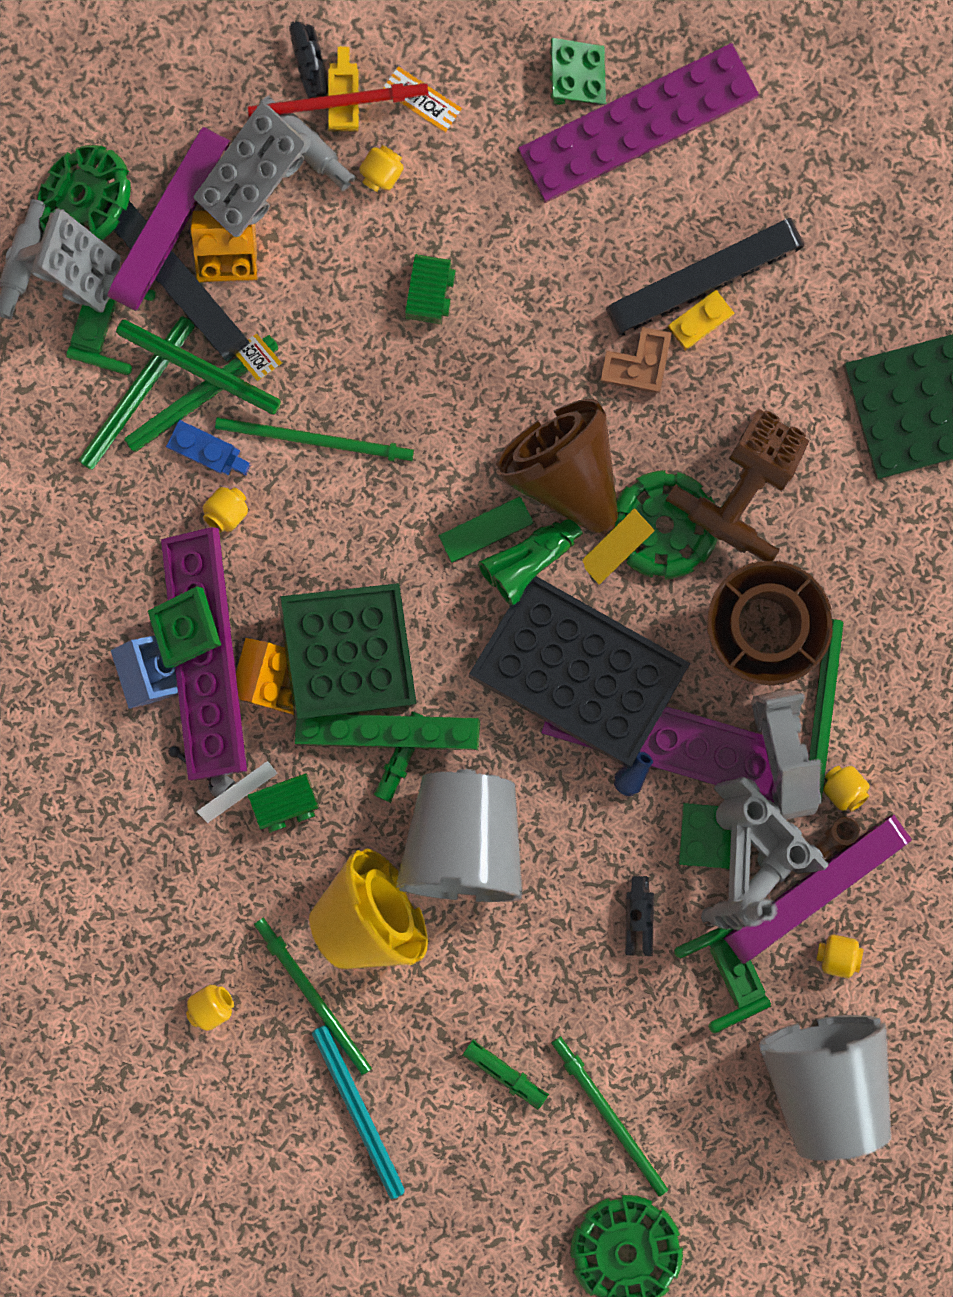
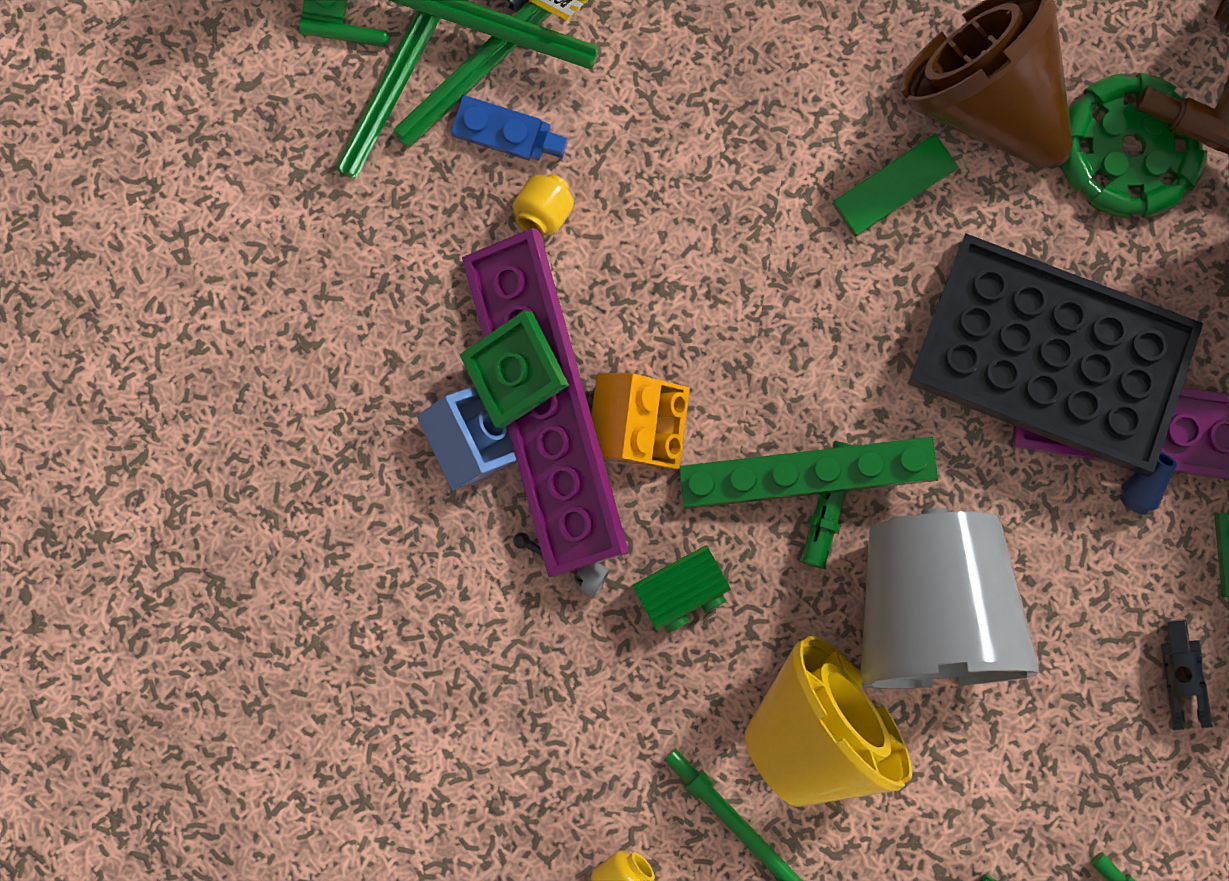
camera: 10 degrees left, 0 degrees up
white sticker [197,761,278,823] -> none
green bar [215,417,414,461] -> none
dark green plate [278,583,417,720] -> none
green piece [478,518,583,605] -> none
yellow sticker [582,508,655,585] -> none

